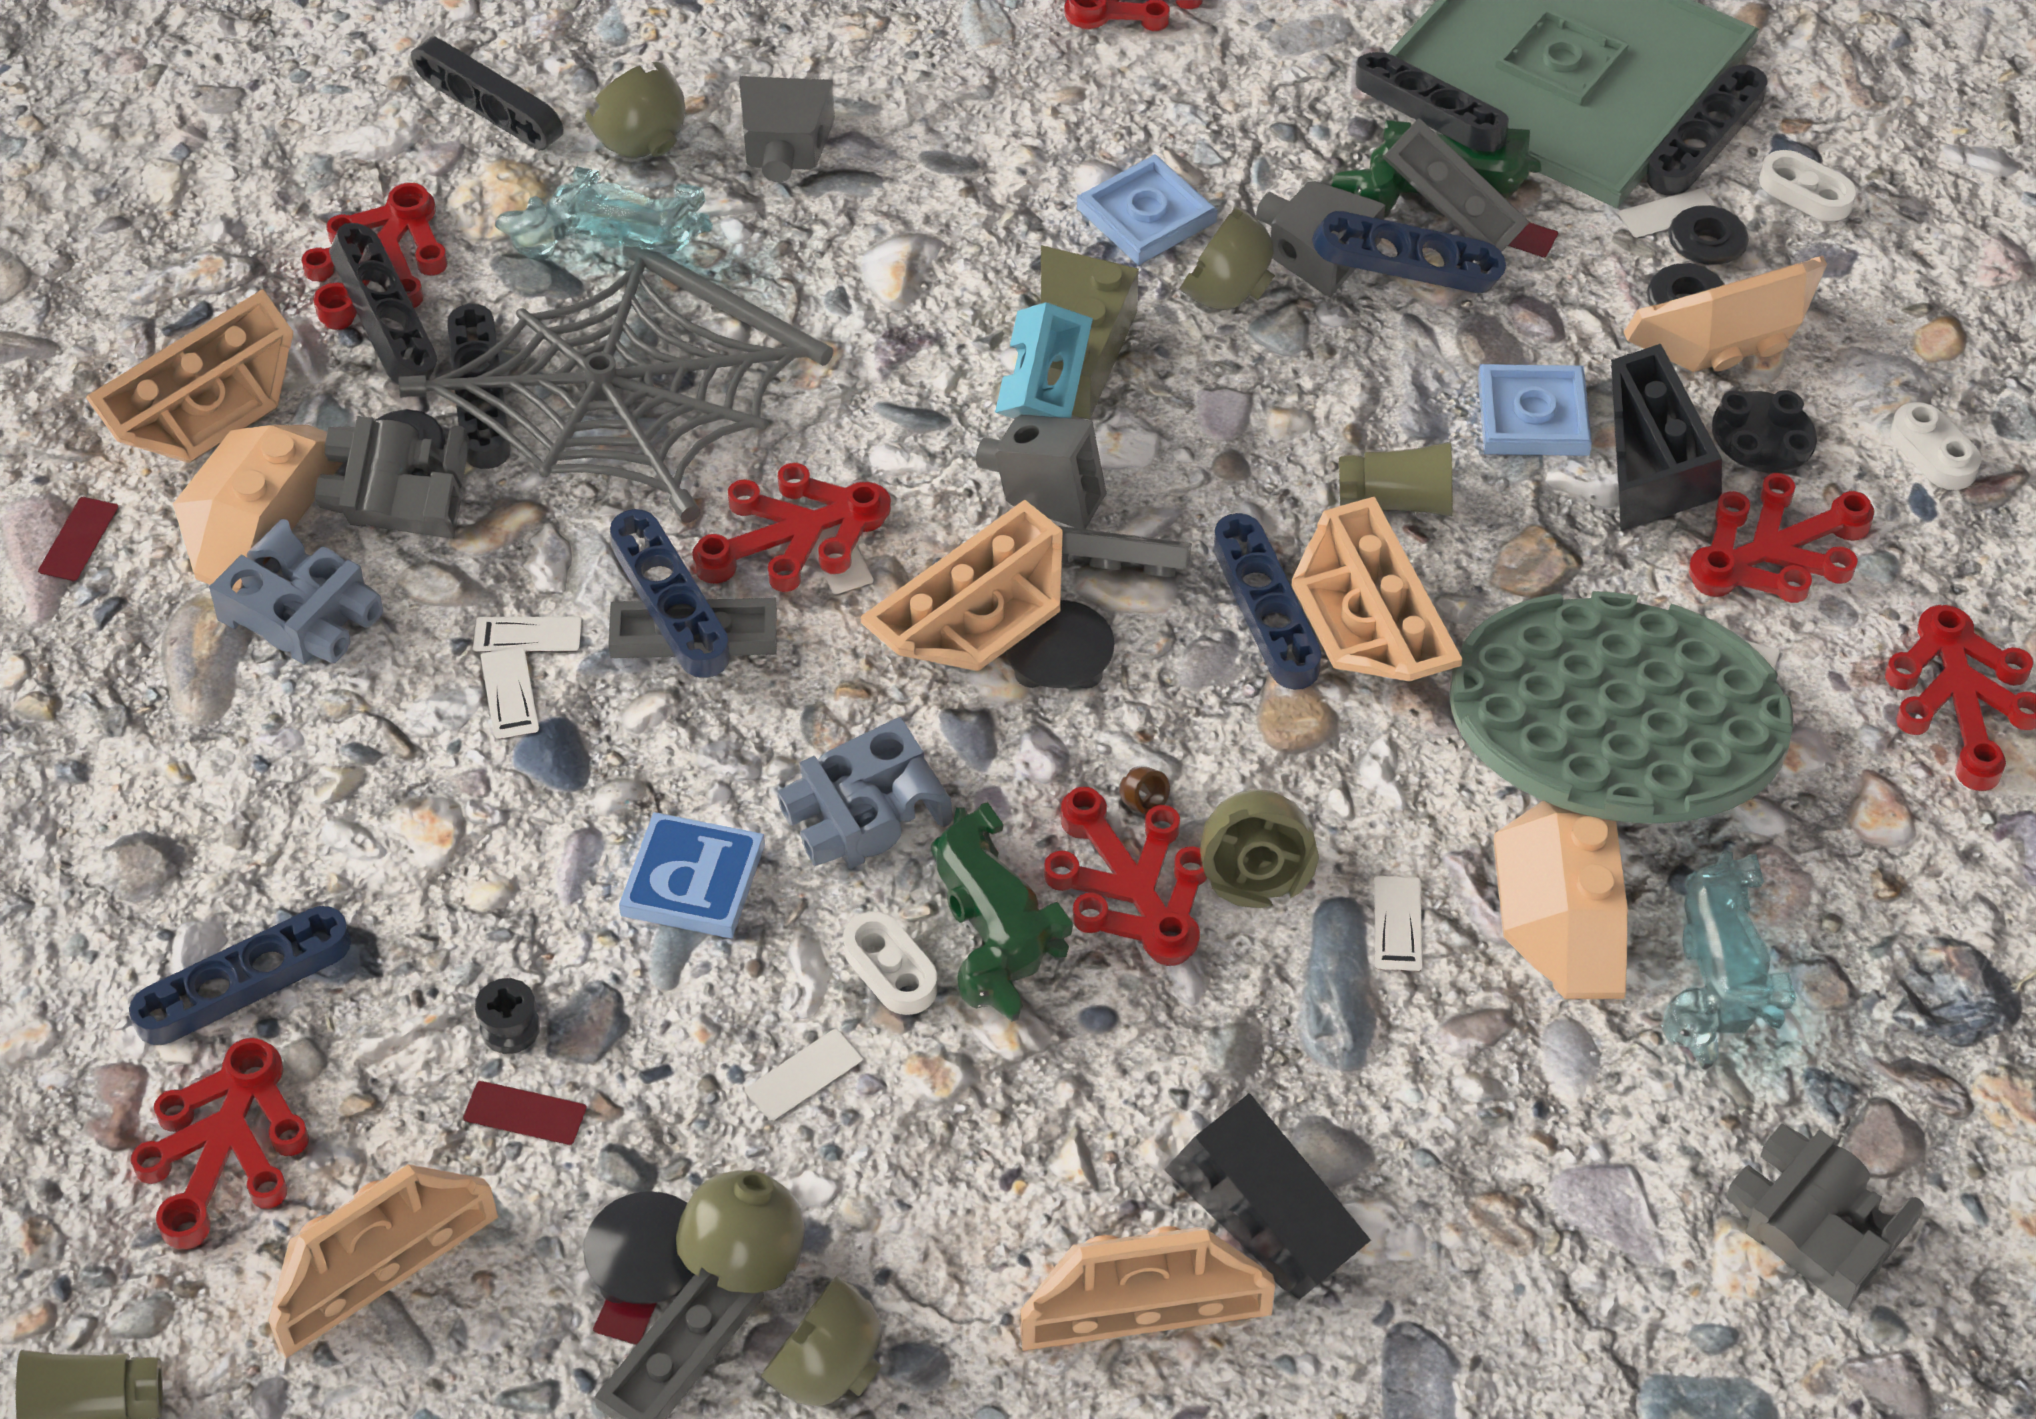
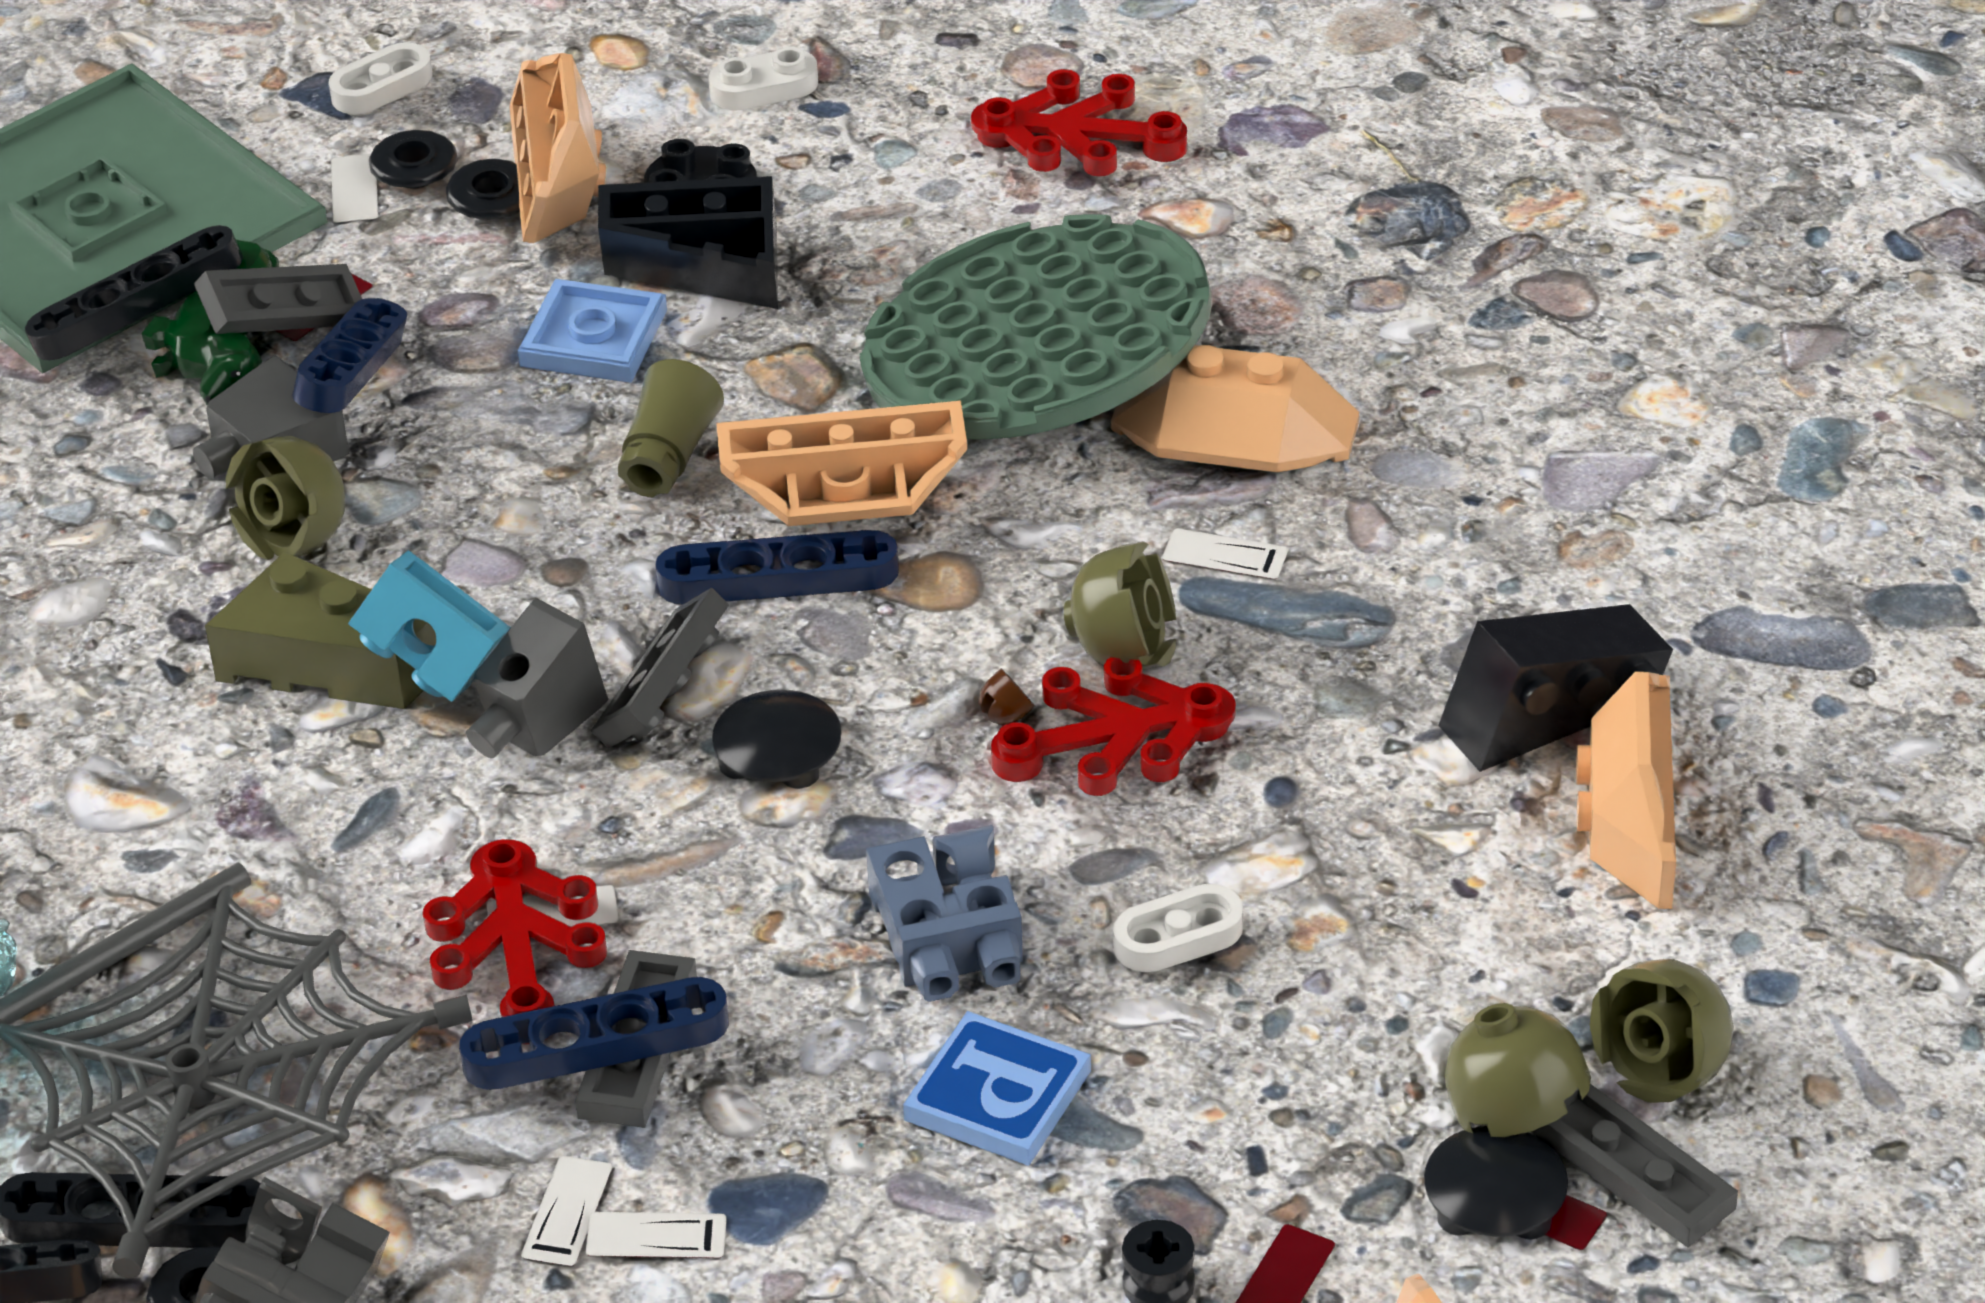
camera: 75 degrees left, 10 degrees down
white sticker [744,1029,863,1121] -> none
light nougat wedge [861,500,1063,671] -> none
dark green animal [931,802,1073,1021] -> none
light blue tile [1077,154,1217,266] -> none
black beam [1647,65,1768,196] -> none
clear light blue animal [1662,850,1797,1070] -> none
red plant [1689,473,1875,603] -> none
dark grey hips [1726,1124,1924,1310] -> none

